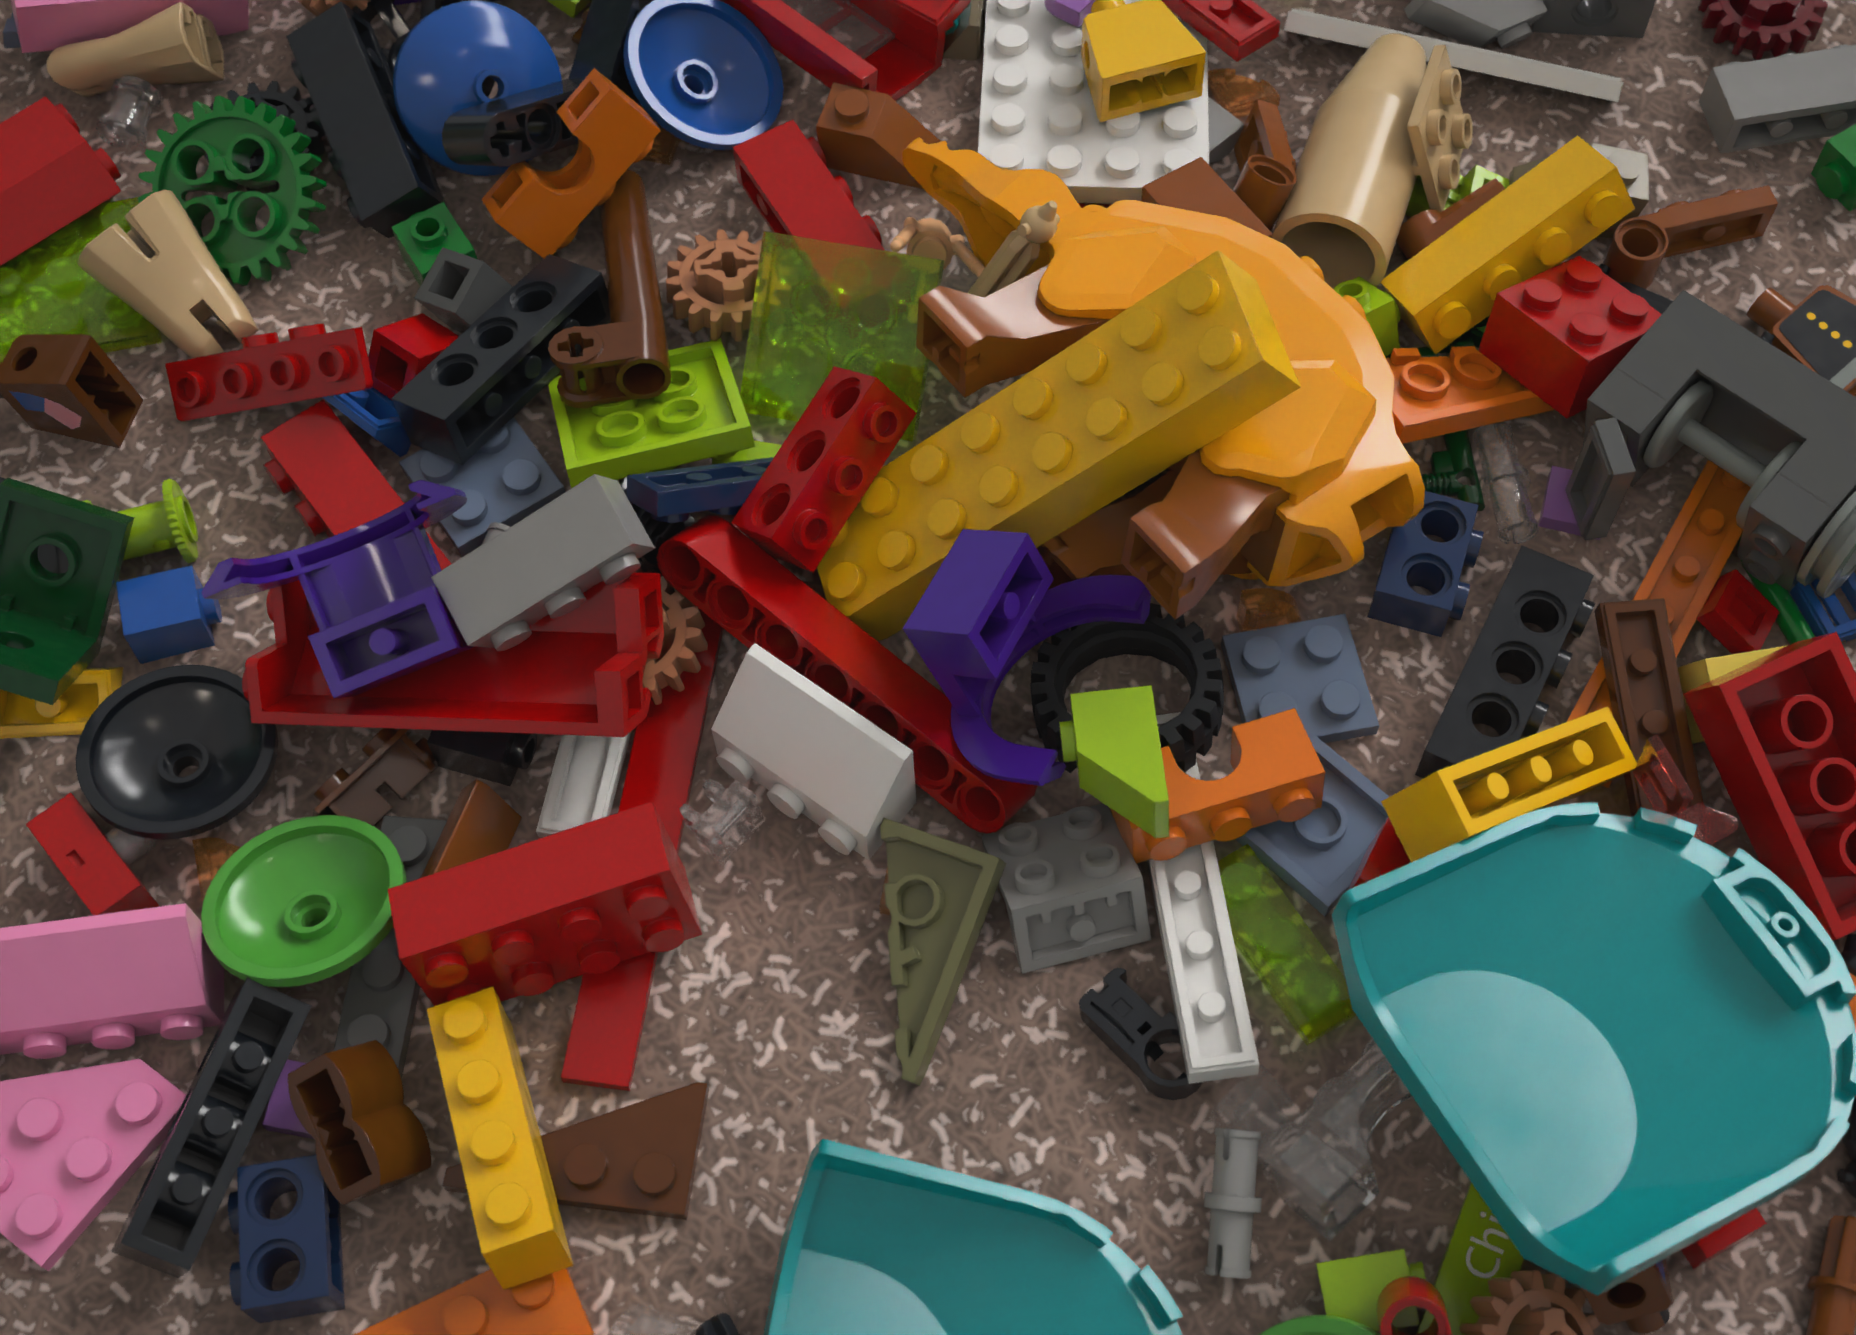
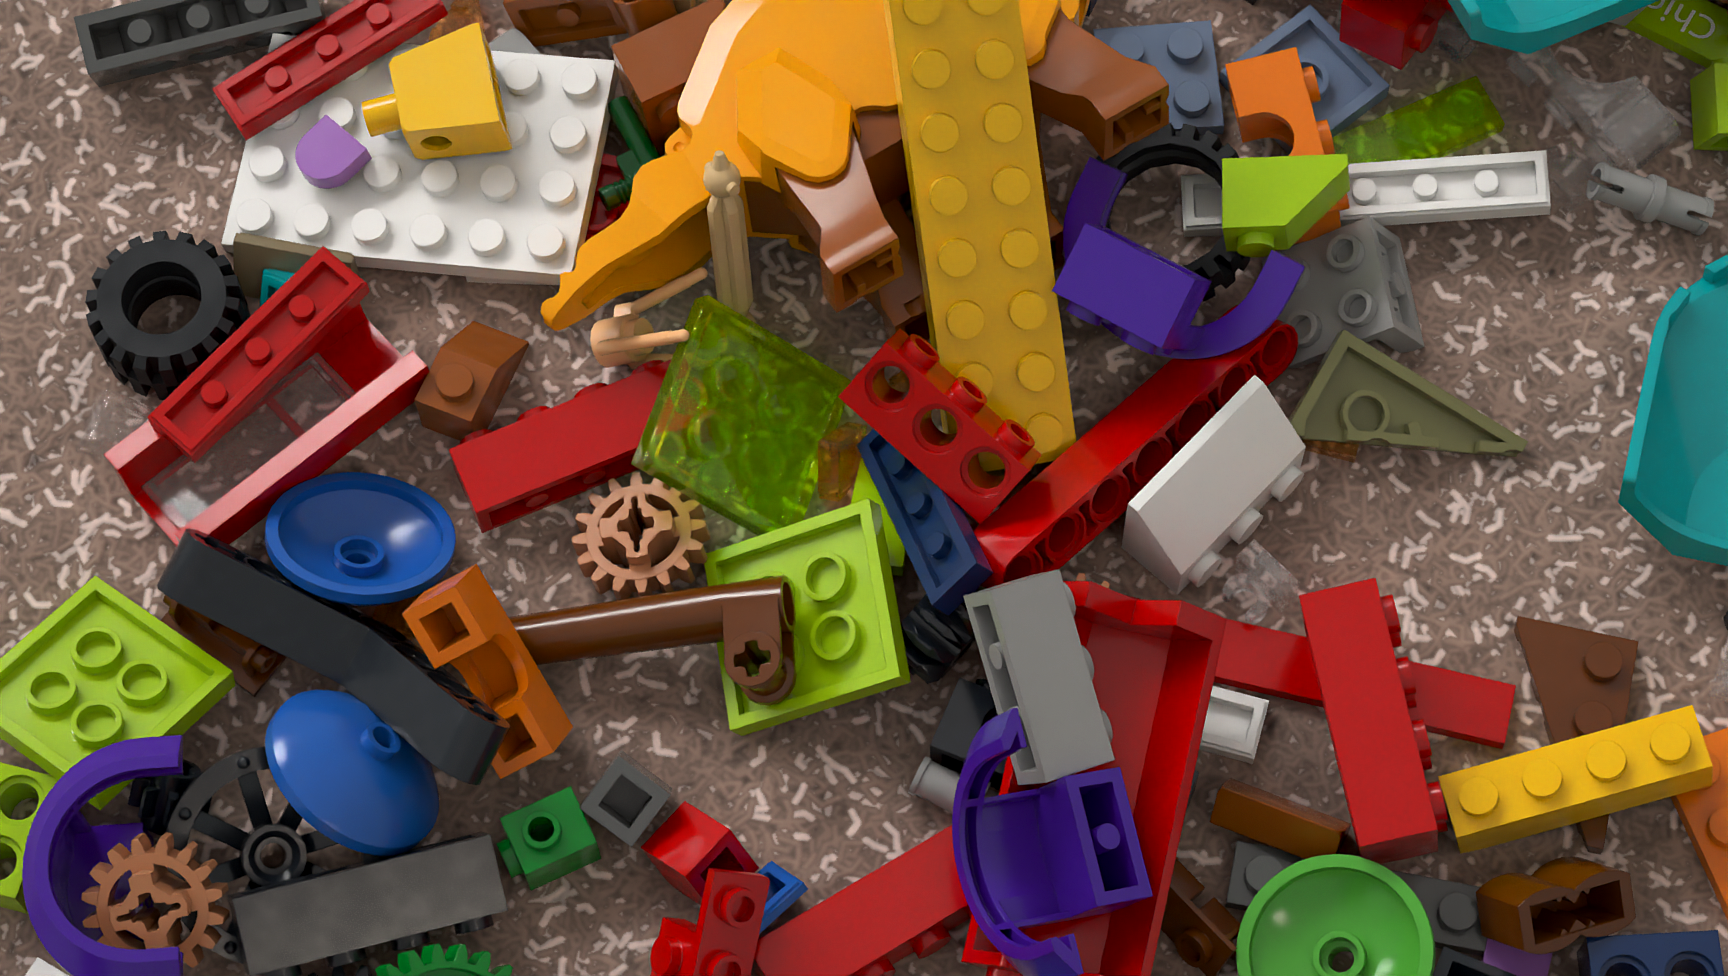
camera: 85 degrees left, 5 degrees up
black brick [391,254,610,465] -> none
sand blue plate [399,417,566,556] -> none
black piece [1079,968,1203,1100] -> none

